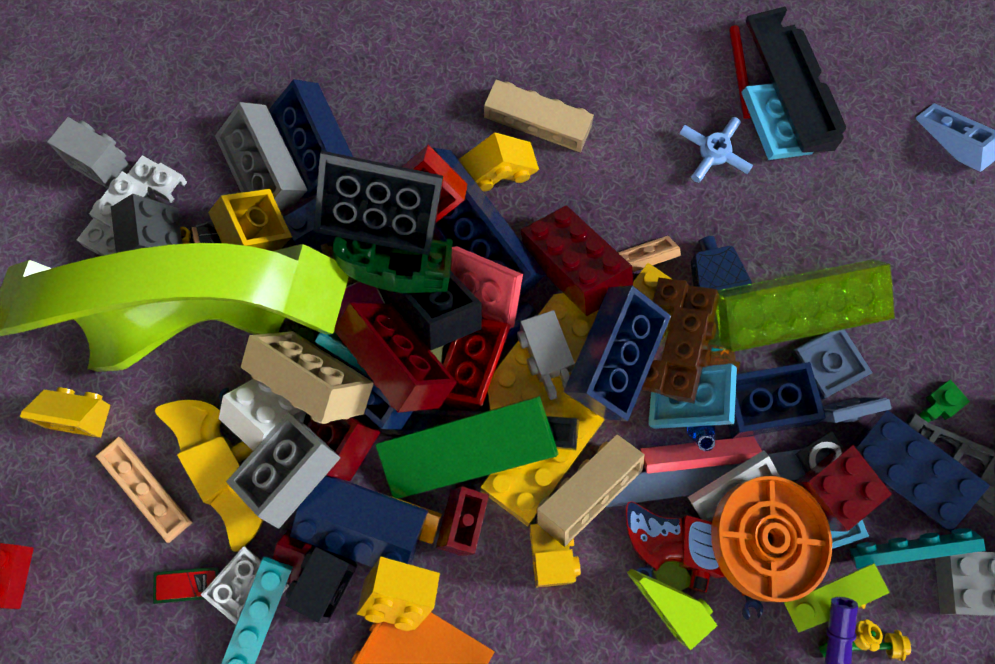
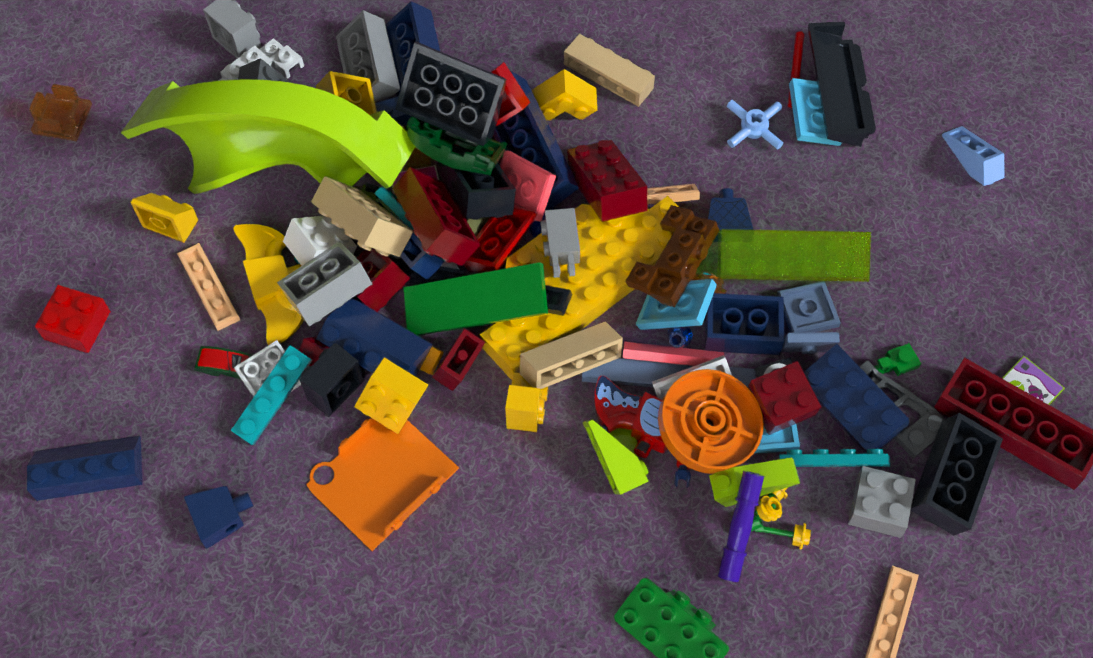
camera: 15 degrees right, 10 degrees down
dark blue brick [563,286,671,421] -> none

